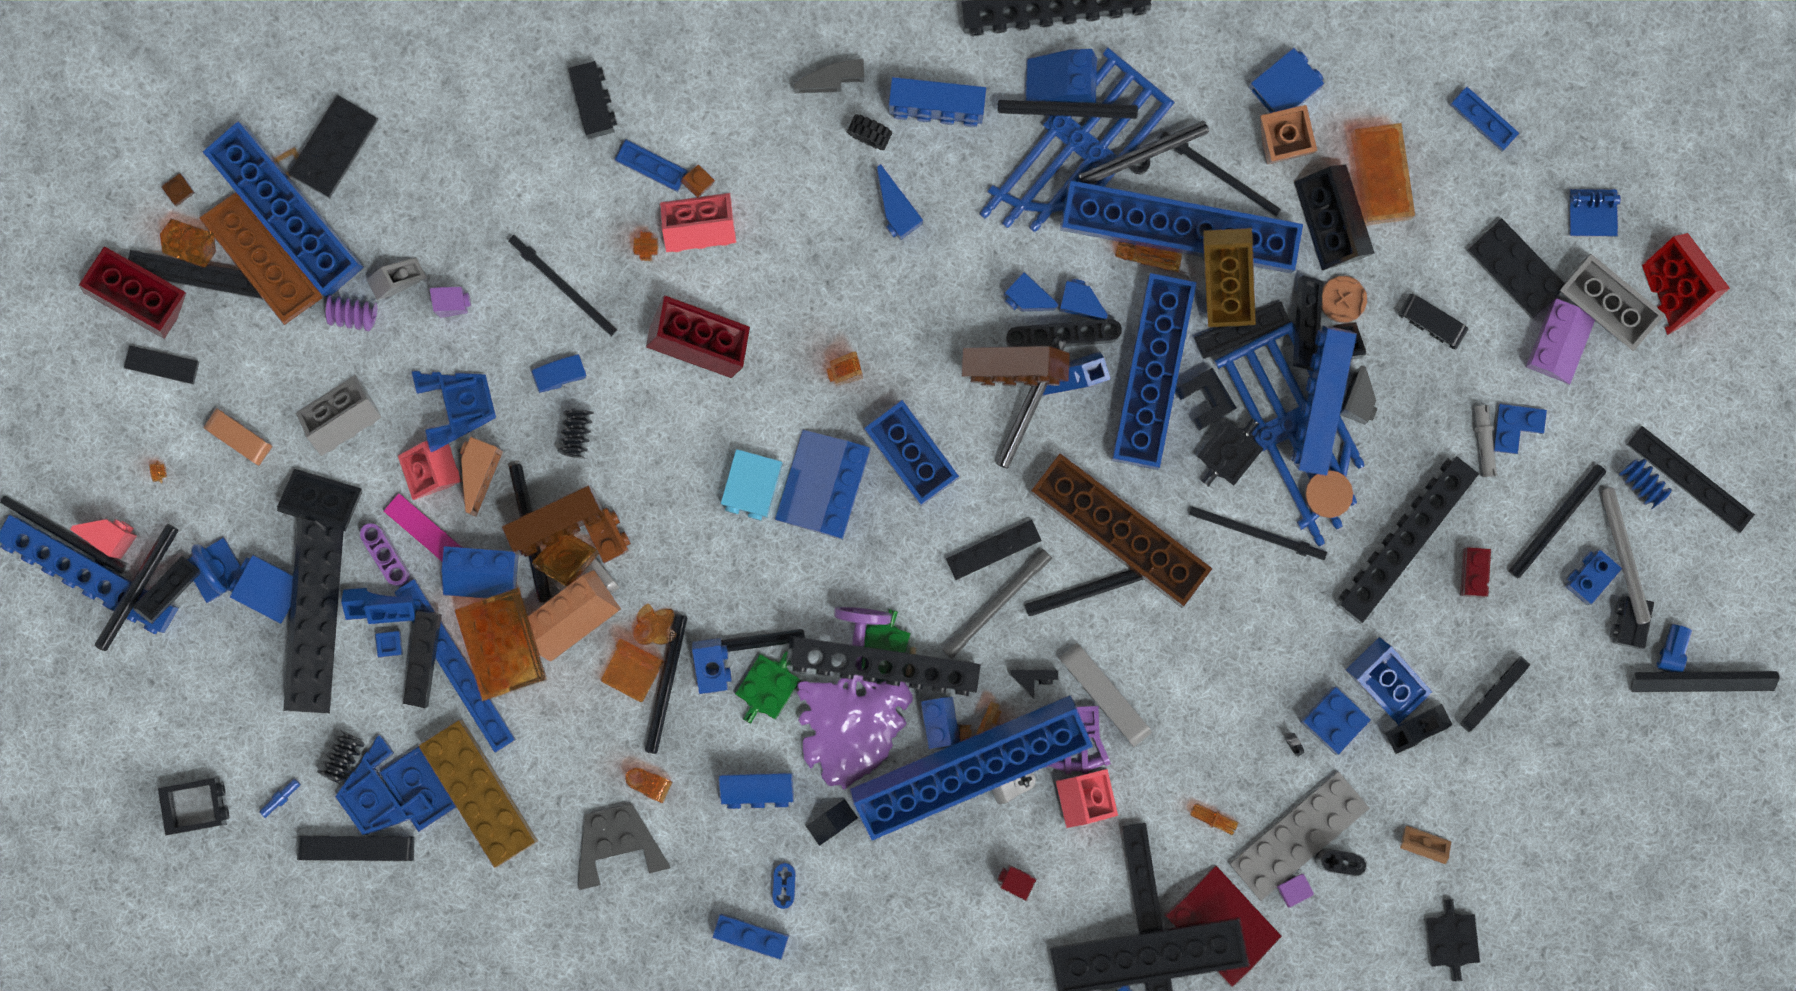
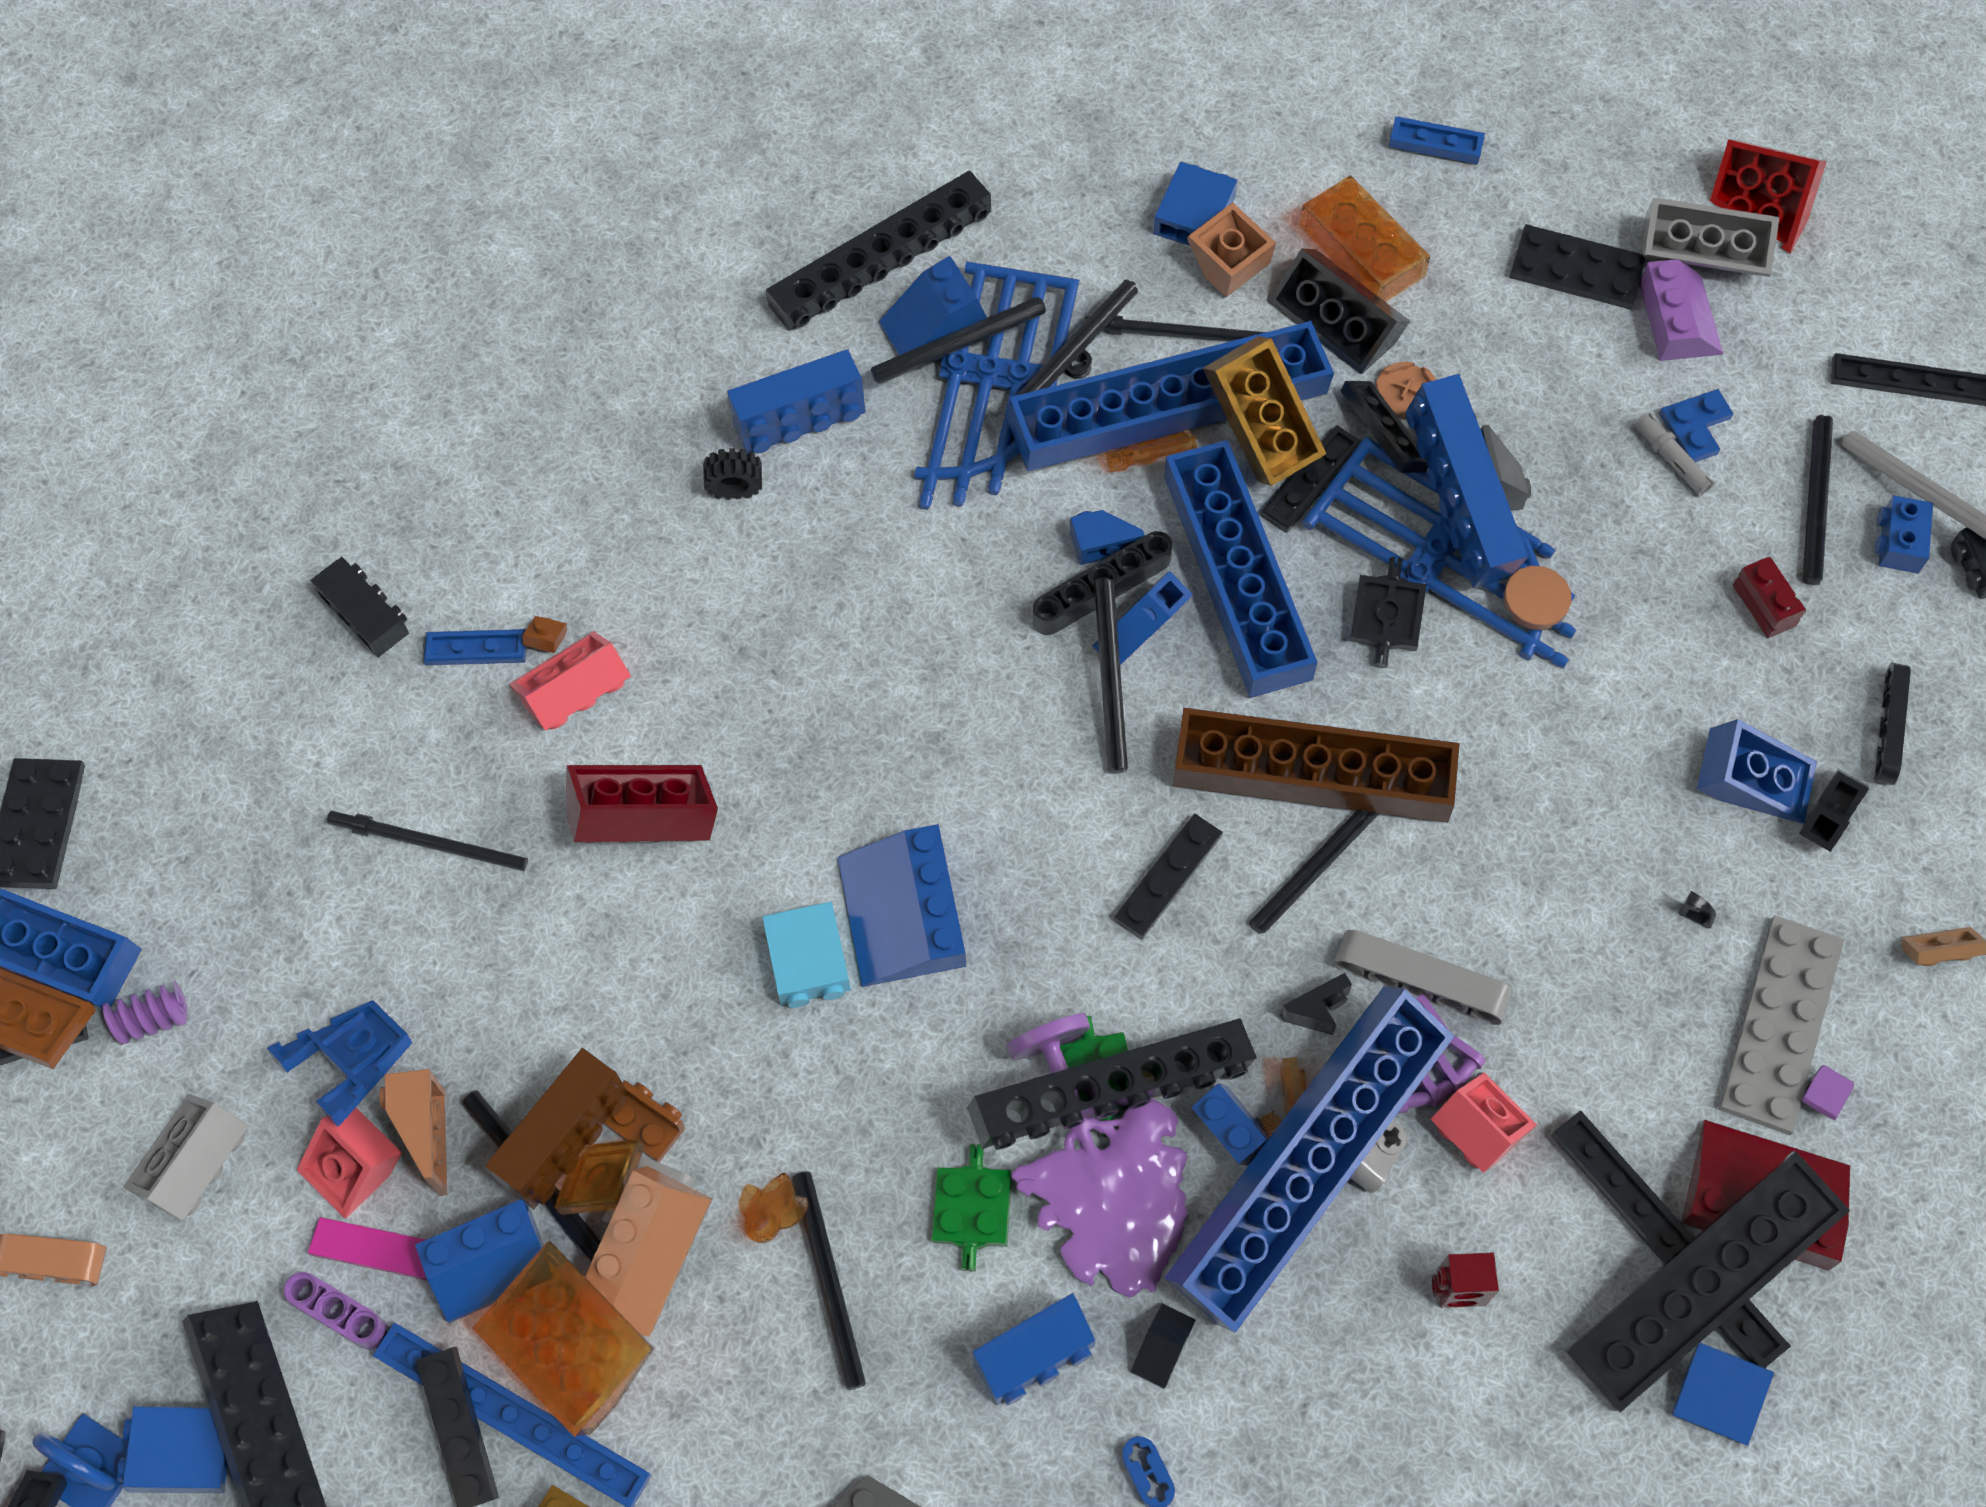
camera: 30 degrees left, 20 degrees down
black plate [277,469,362,532] -> none
blue slope [341,588,416,624] -> none
light grey slope [366,258,427,300] -> none
blue plate [375,631,403,658] -> none
medium lavender slope [430,287,471,318] -> none
blue slope [531,354,587,393] -> none
black piece [557,408,594,459] -> none
clear orange bracket [601,638,664,702] -> none
clear orange piece [625,768,673,804] -> none
clear orange gear [633,232,659,261] -> none
blue brick [692,638,732,694] -> none
black axle [721,629,805,652] -> none
dark grey slope [794,59,865,94] -> none
clear orange slope [826,351,863,387] -> none
blue brick [864,400,959,507] -> none
blue slope [877,164,923,240] -> none
dark grey piece [942,549,1052,659] -> none
reddish brown brick [962,346,1070,387] -> none
blue slope [1004,272,1059,312] -> none
black connector [1175,368,1237,431] -> none
black bar [1189,506,1327,560] -> none
clear orange axle [1190,803,1239,836] -> none
blue brick [1300,687,1371,755] -> none
black connector [1315,849,1367,876] -> none
black brick [1337,456,1479,624] -> none
black beam [1398,294,1469,350] -> none
blue hinge [1570,189,1621,237] -> none
blue piece [1618,458,1672,509] -> none

